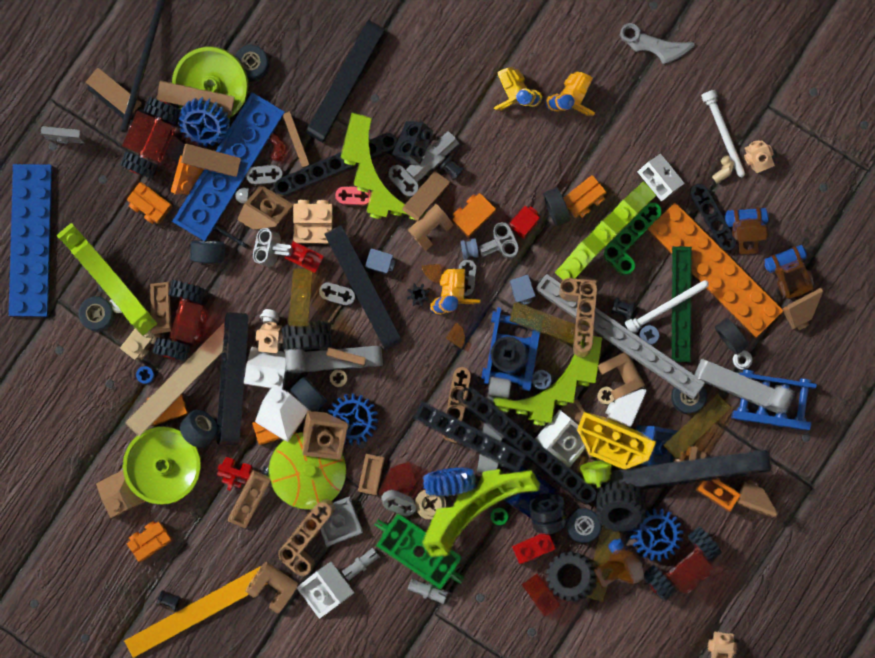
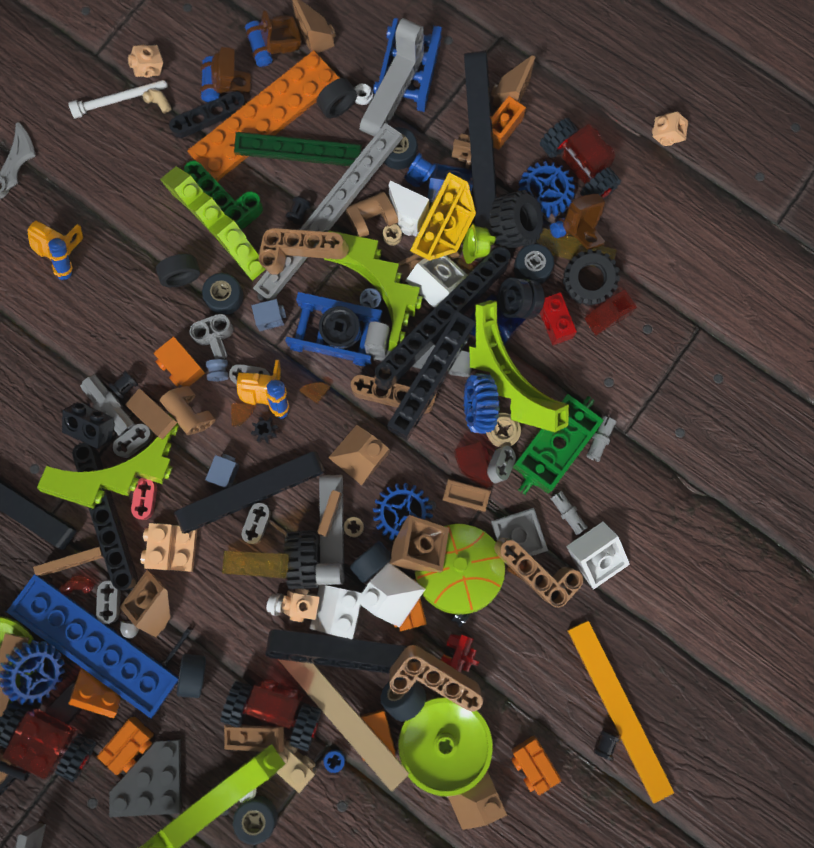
camera: 90 degrees left, 5 degrees down
medium nougat tile [181,144,241,177] -> none
medium nougat tile [228,470,271,529] -> none
medium nougat connector [245,562,298,613] -> none
light grey beam [253,228,293,267] -> none
red hips [284,241,324,274] -> none
green bush [491,508,508,525] -> none
yellow piece [494,67,543,111] -> none
red brick [509,206,540,240] -> none
clear yellow tile [509,303,581,345] -> none
orange brick [563,175,606,218] -> none
white piece [625,280,709,334] -> none
white brick [638,154,684,201] -> none
sand blue wheel [639,325,659,345] -> none
clear yellow tile [664,394,731,459] -> none
none -> dark grey plate [109,739,182,817]
none -> black wheel [202,273,244,315]
none -> medium nougat slope [329,425,390,486]
none -> medium nougat beam [390,645,483,712]
none -> blue piece [404,152,437,187]

